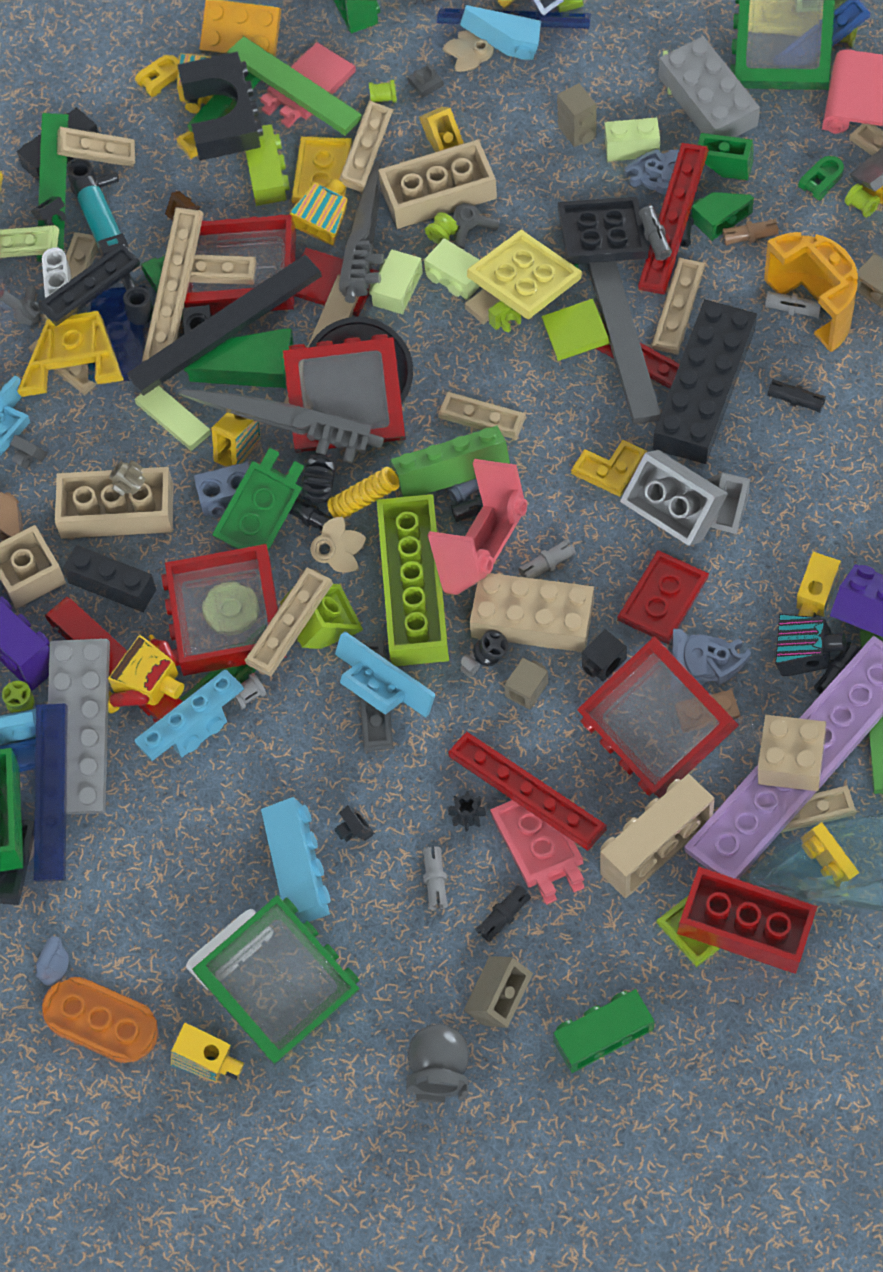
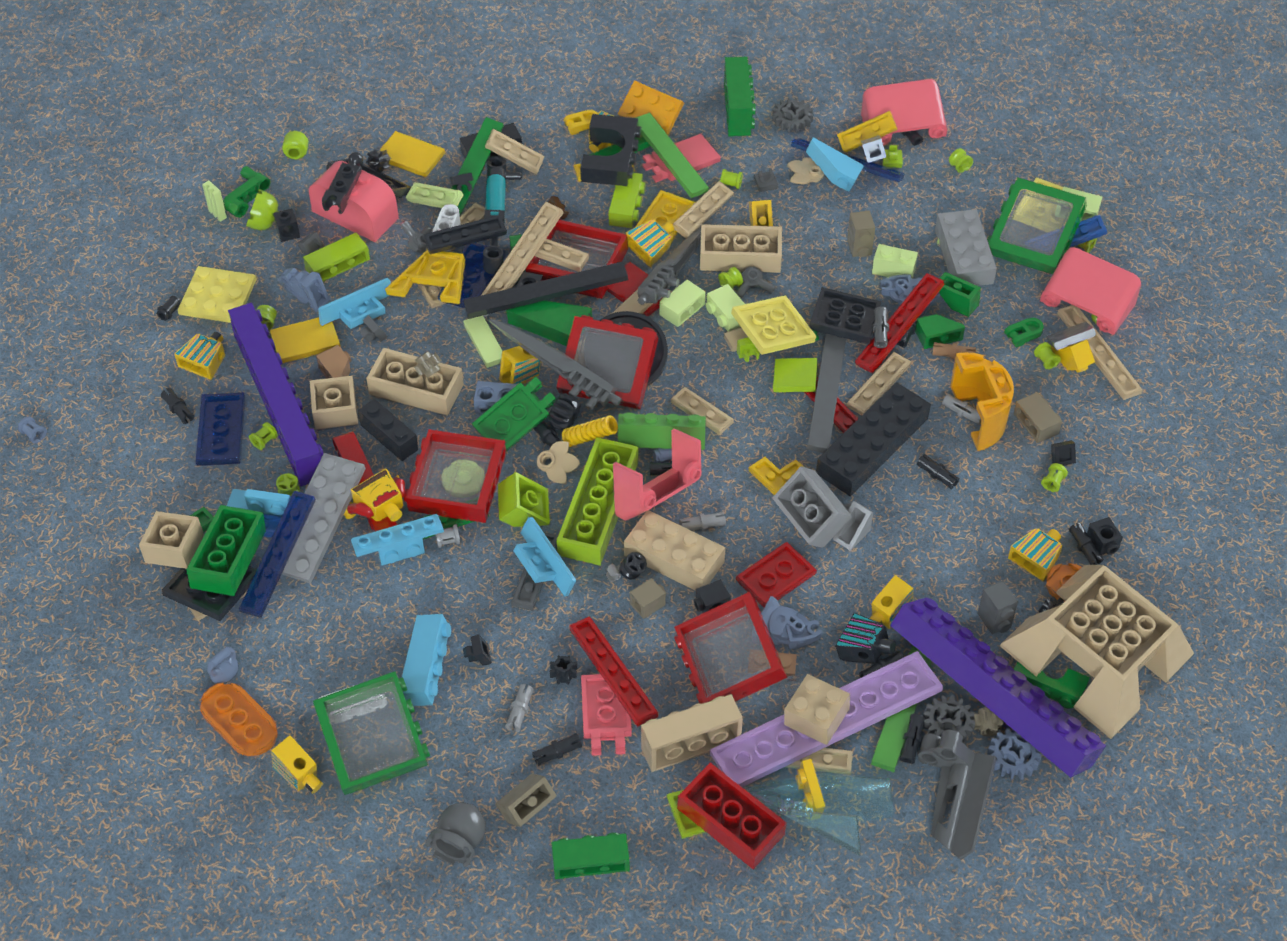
camera: 15 degrees right, 10 degrees down
tan tile [245,567,333,677] -> none

